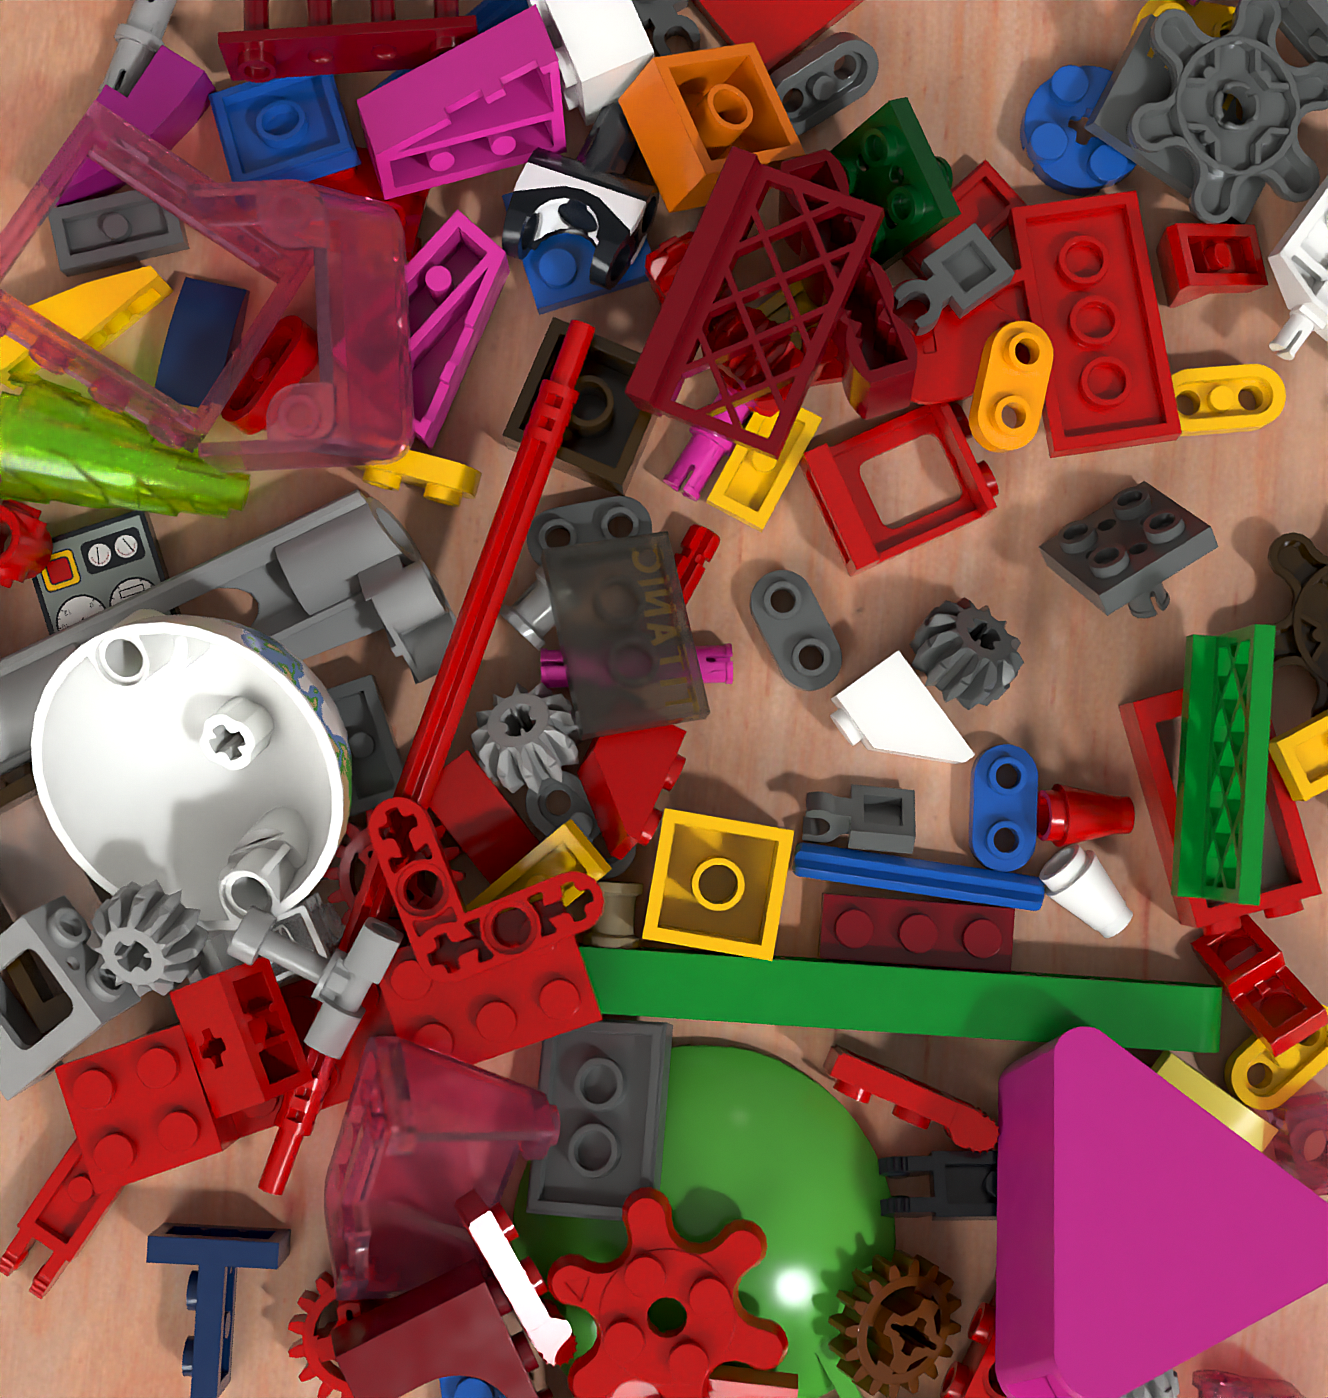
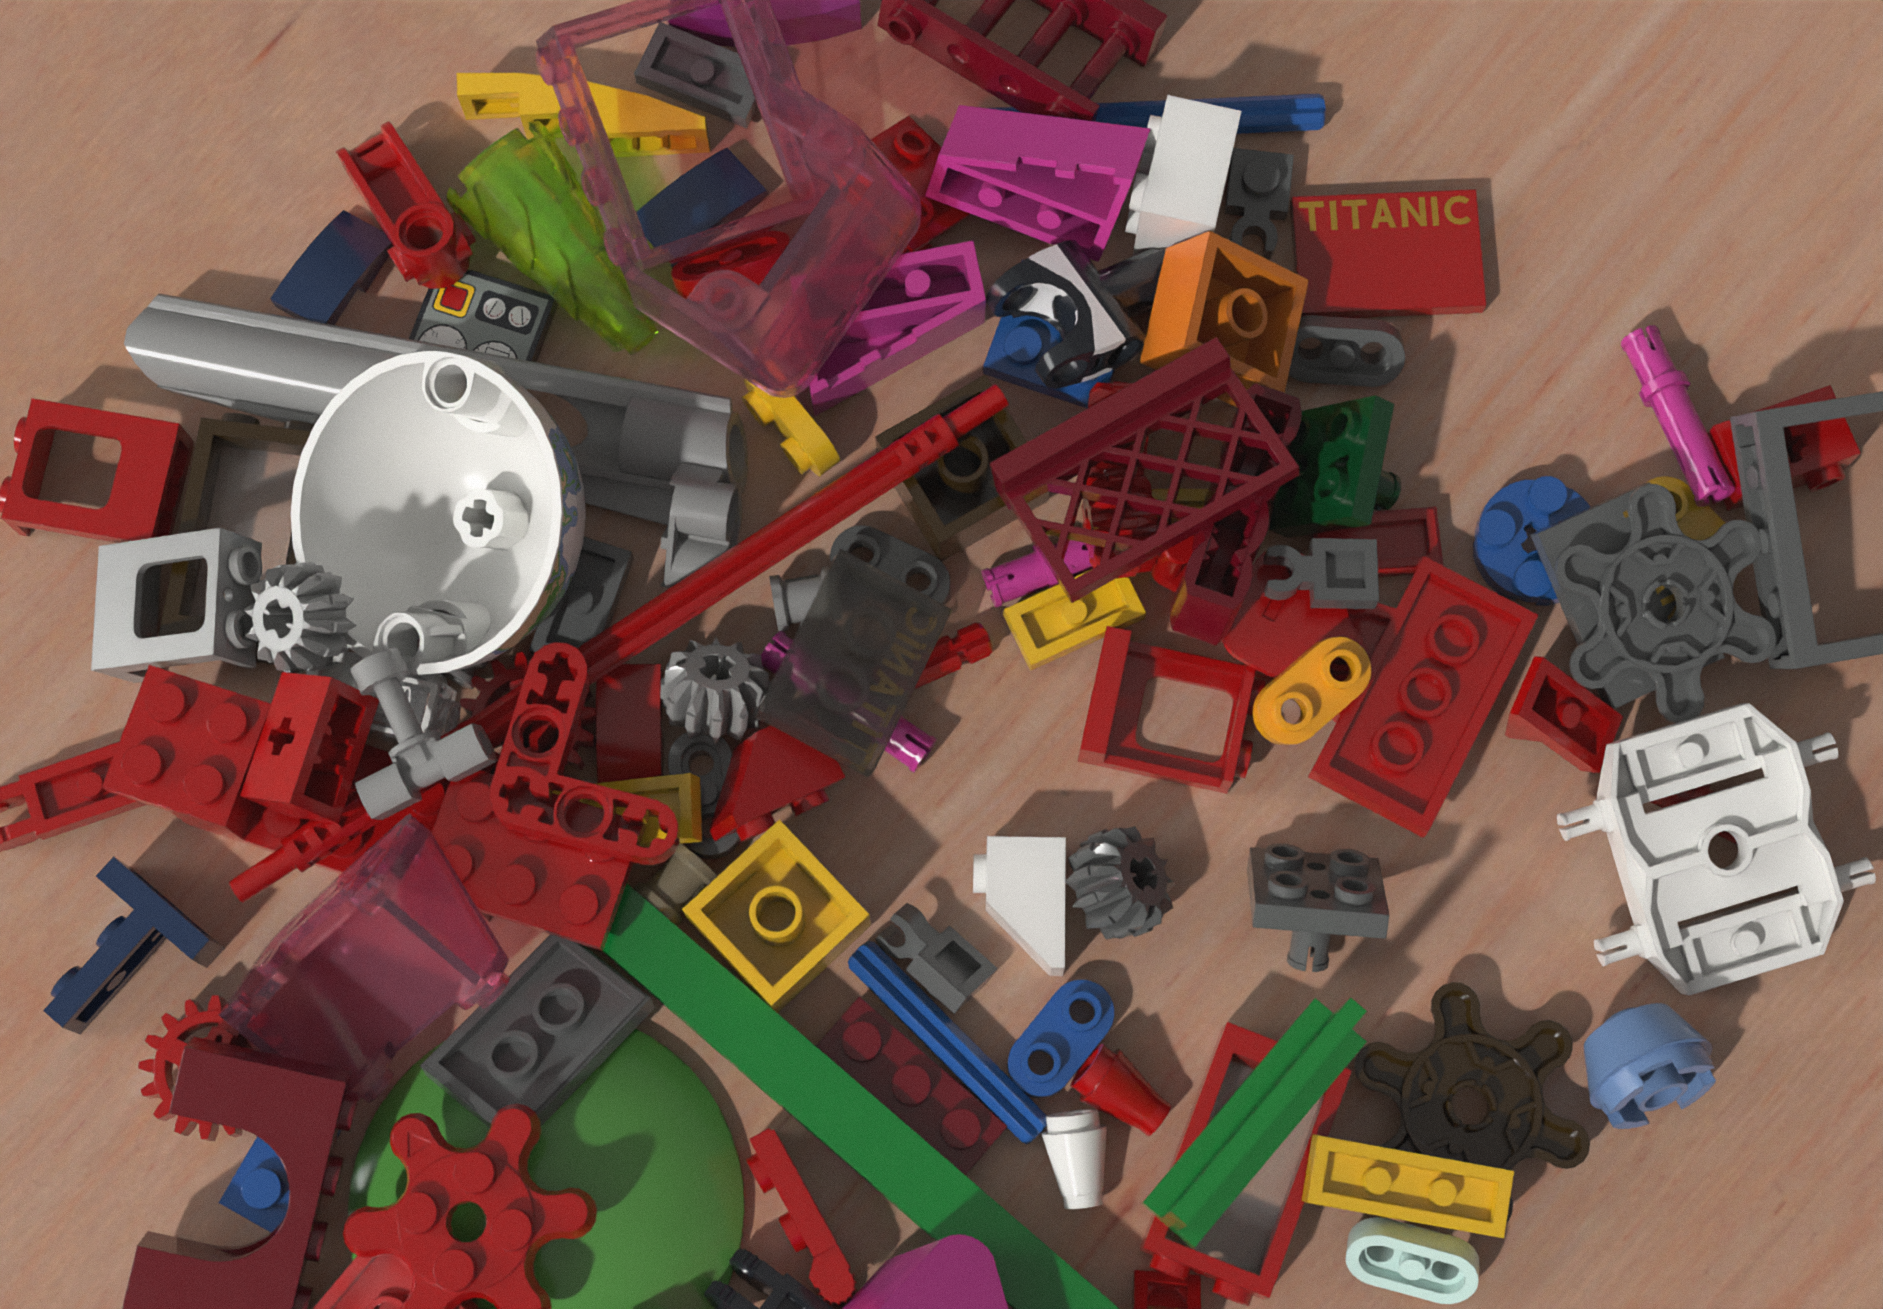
camera: 40 degrees right, 10 degrees down
blue tile [208,74,361,203] -> none
hinge [453,1189,578,1367] -> none
dark grey plate [749,570,842,691] -> none
yellow plate [1171,364,1286,436] -> none

